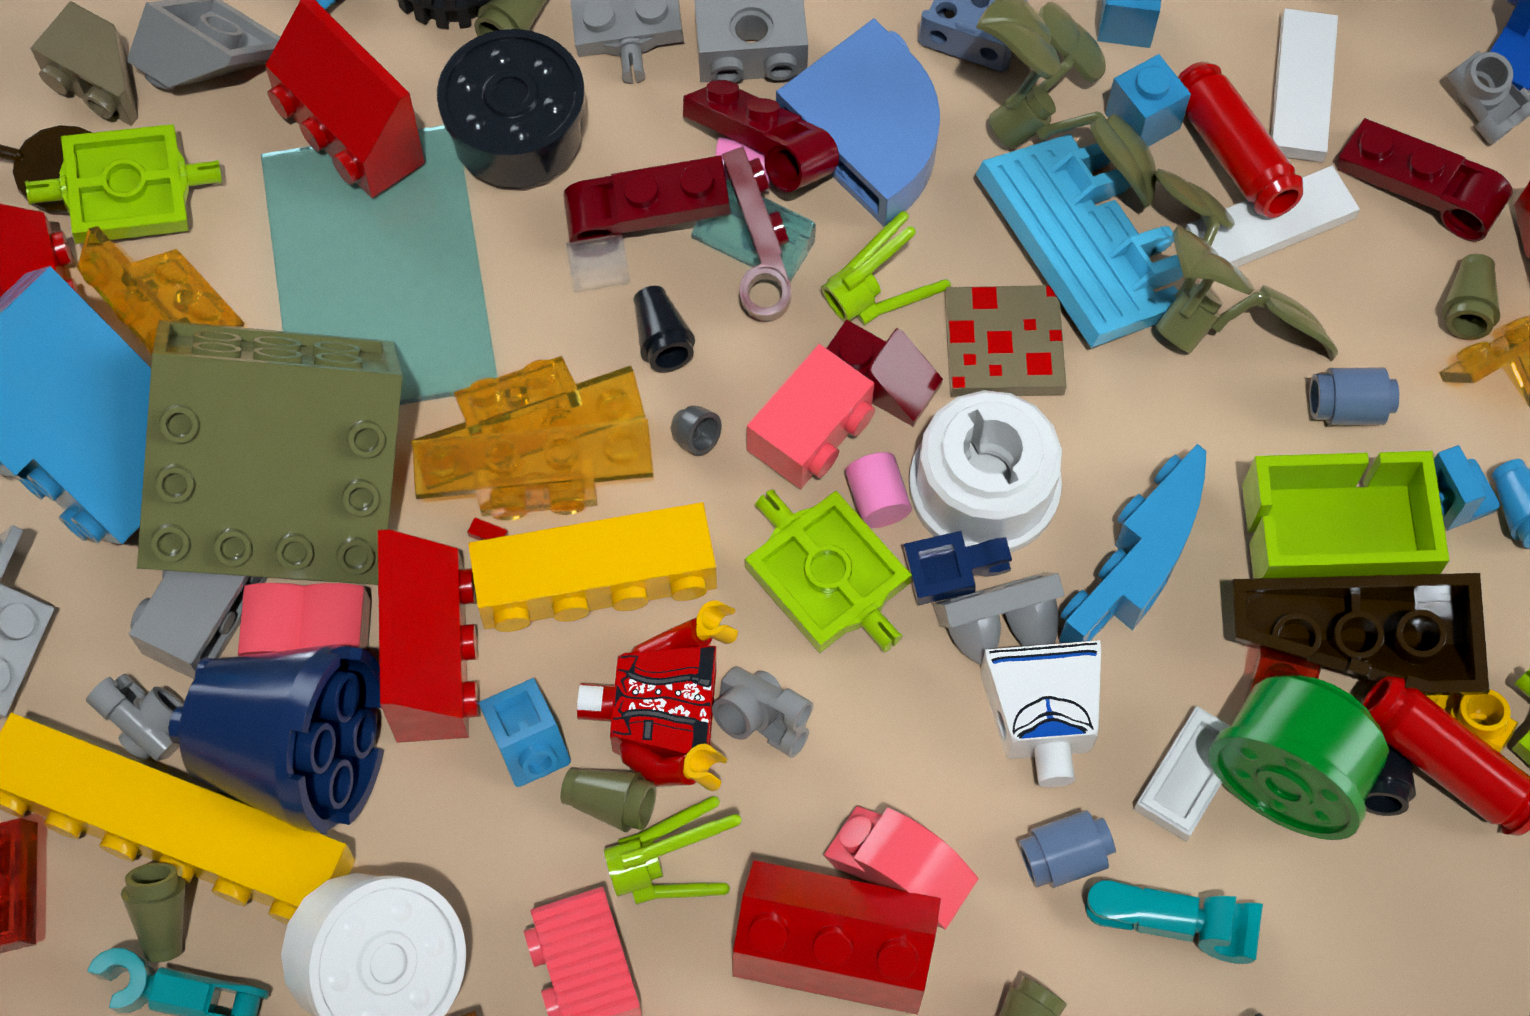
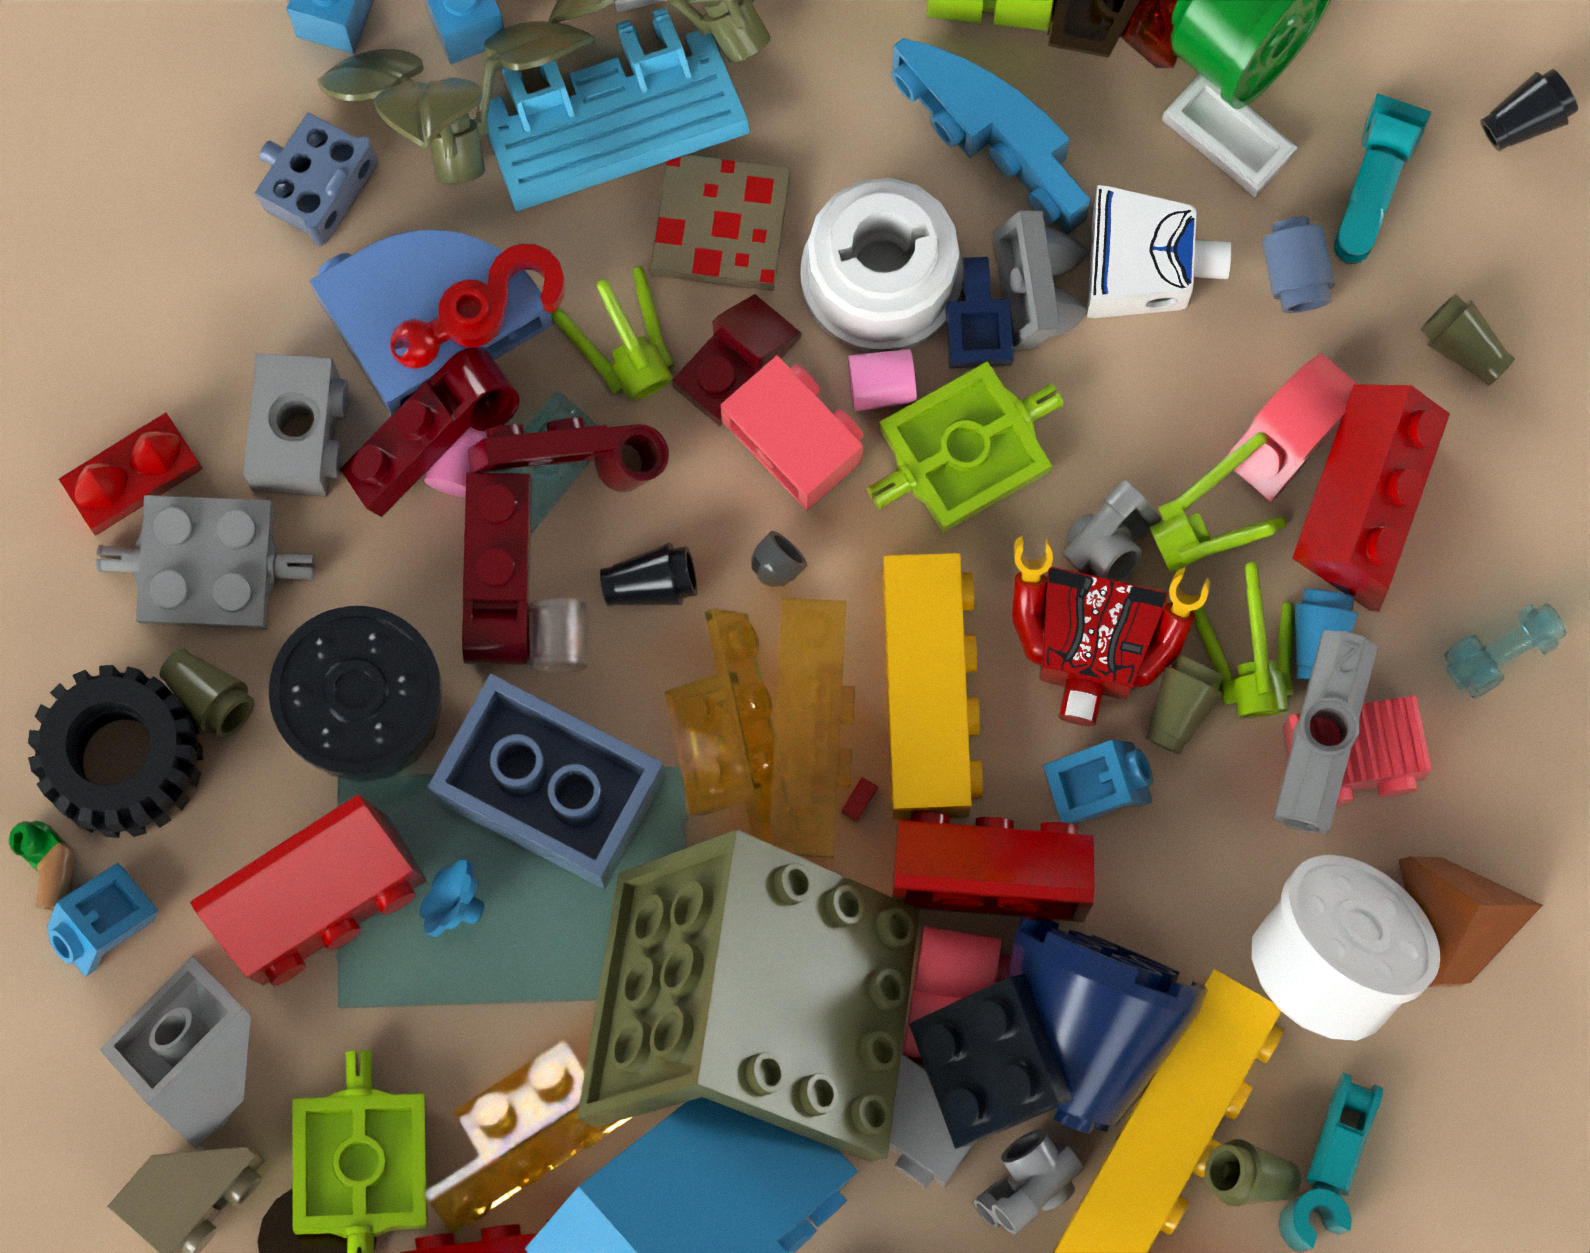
camera: 80 degrees left, 10 degrees up
none -> red piece [390,244,565,369]
none -> dark azure plant [420,859,484,937]
none -> sand blue brick [427,673,666,890]
none -> black plate [909,974,1073,1149]
none -> lime plant [1149,432,1287,573]
none -> light grey piece [1272,630,1378,835]
none -> dark azure cone [1295,589,1358,681]

